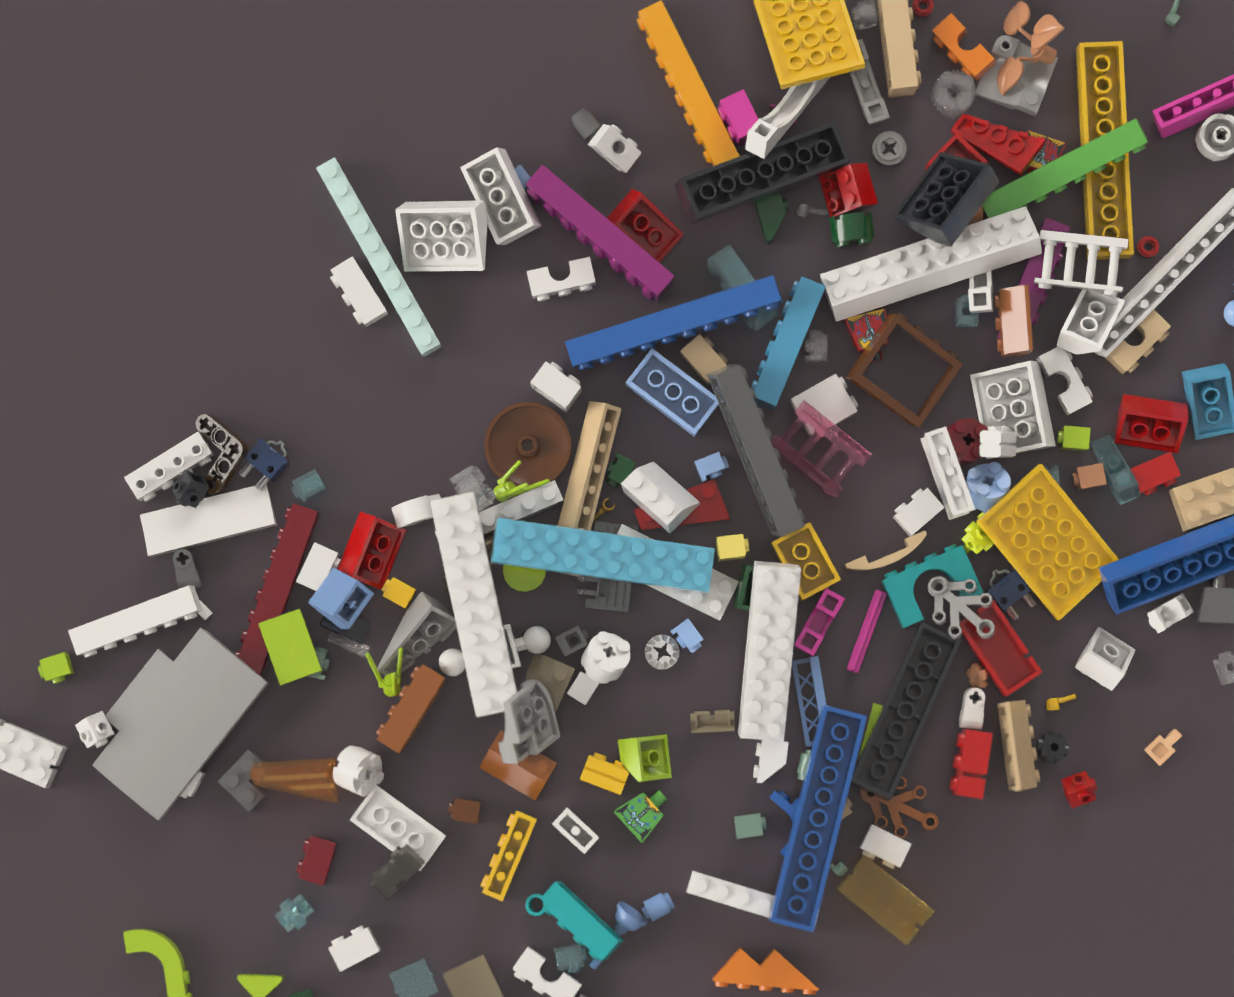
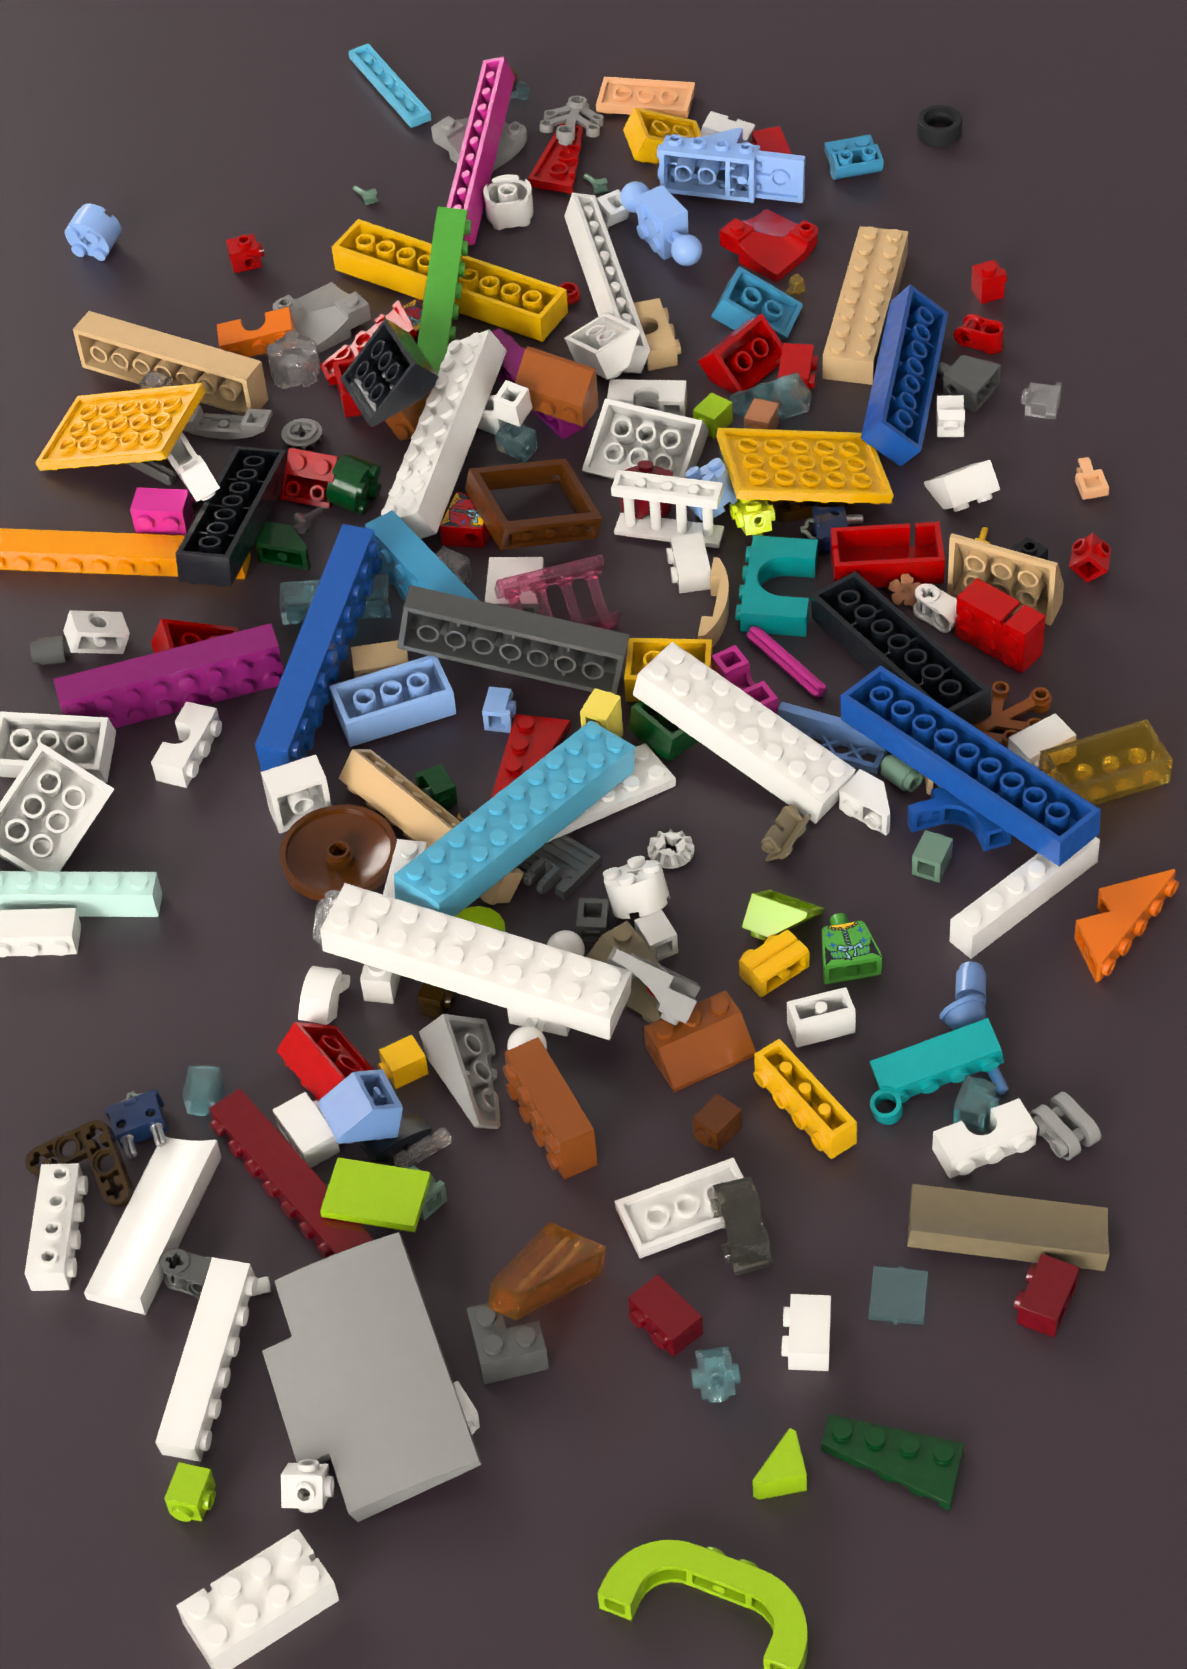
camera: 55 degrees left, 35 degrees down
black brick [172,470,209,508] -> none
white brick [333,745,384,797] -> none
lime plant [365,647,403,697] -> none
lime plant [494,460,550,502] -> none
white slope [621,461,700,533] -> none
light blue brick [670,619,703,653] -> none
light grey plant [928,576,995,639] -> none
white brick [980,426,1017,457] -> none
nougat plant [997,1,1065,96] -> none
white fence [1034,230,1128,296] -> none

